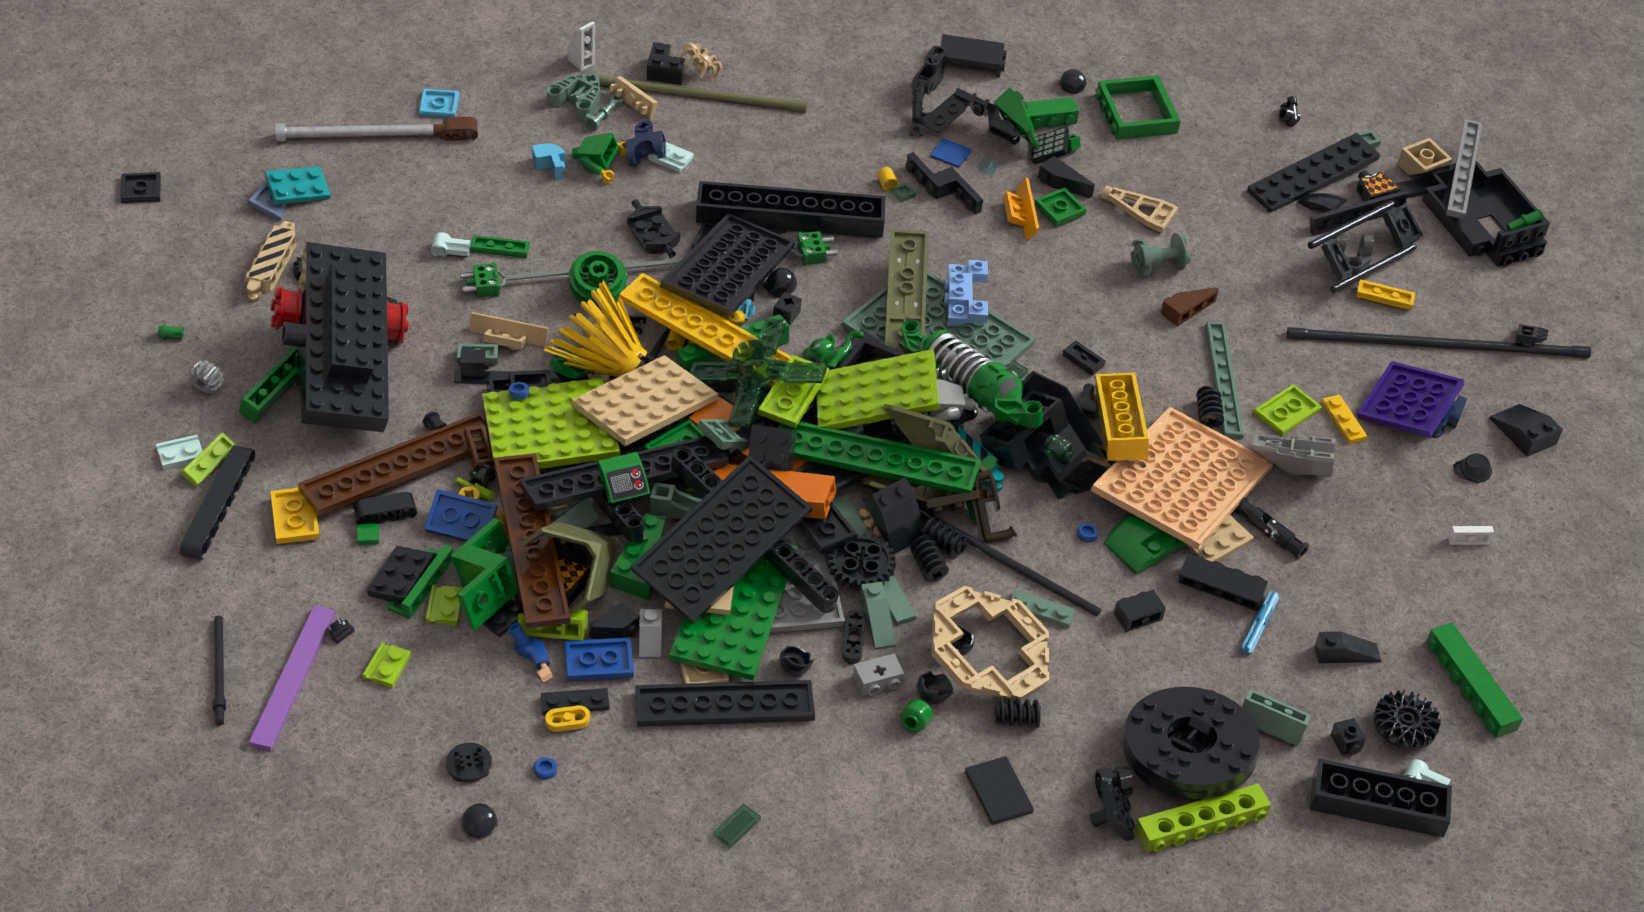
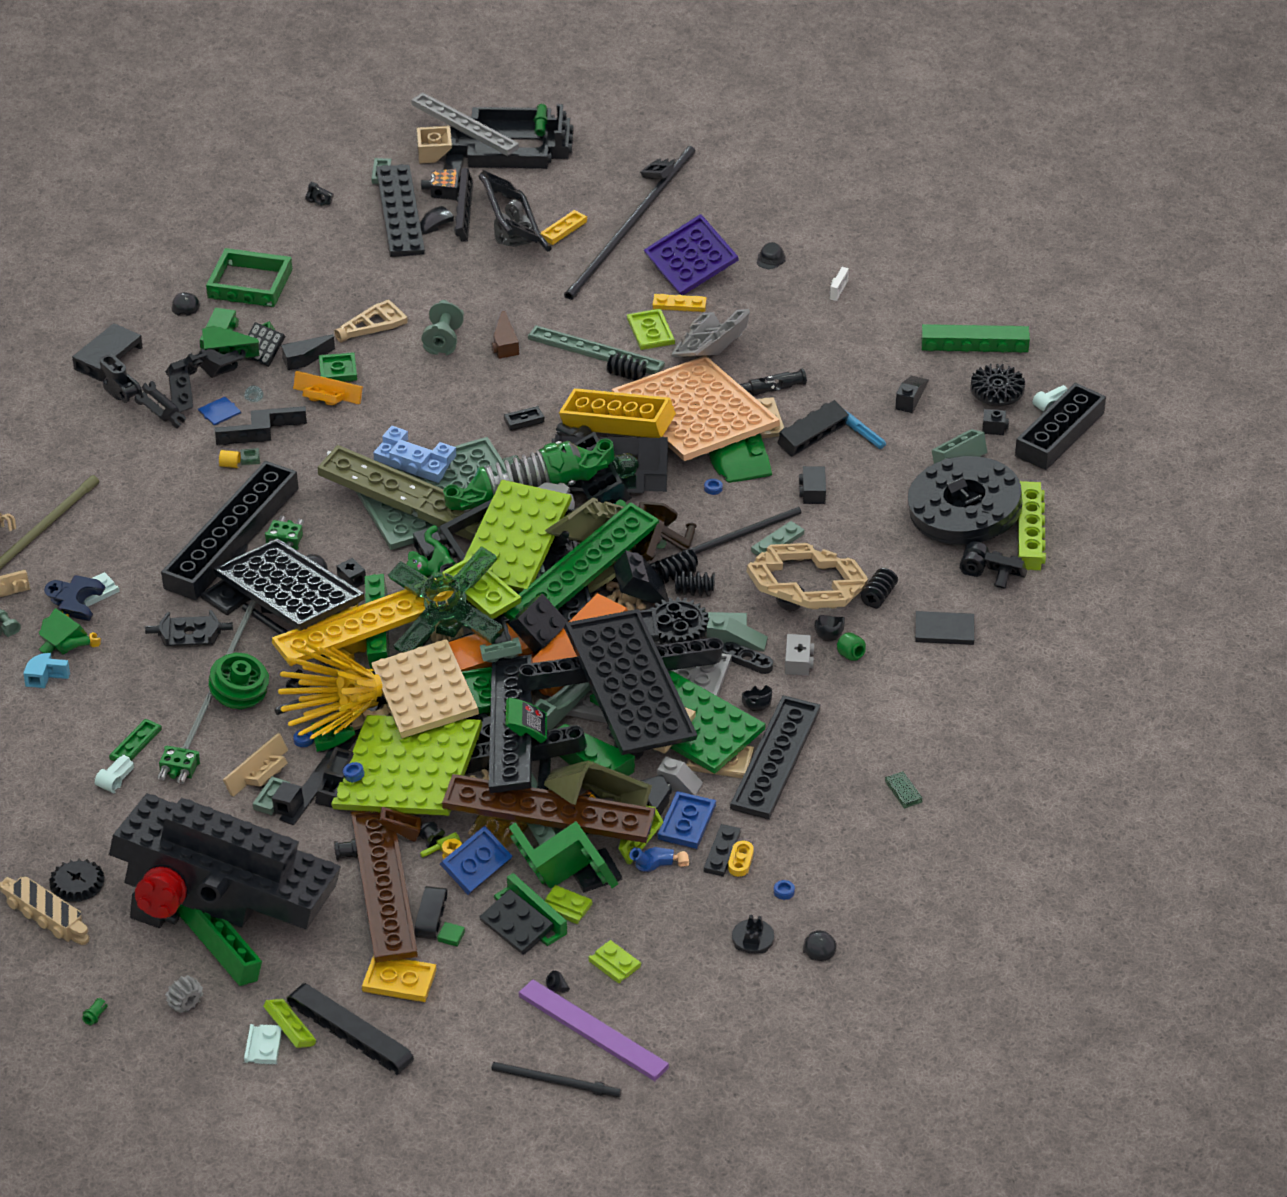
camera: 60 degrees left, 5 degrees down
black slope [1489,404,1563,457] -> none

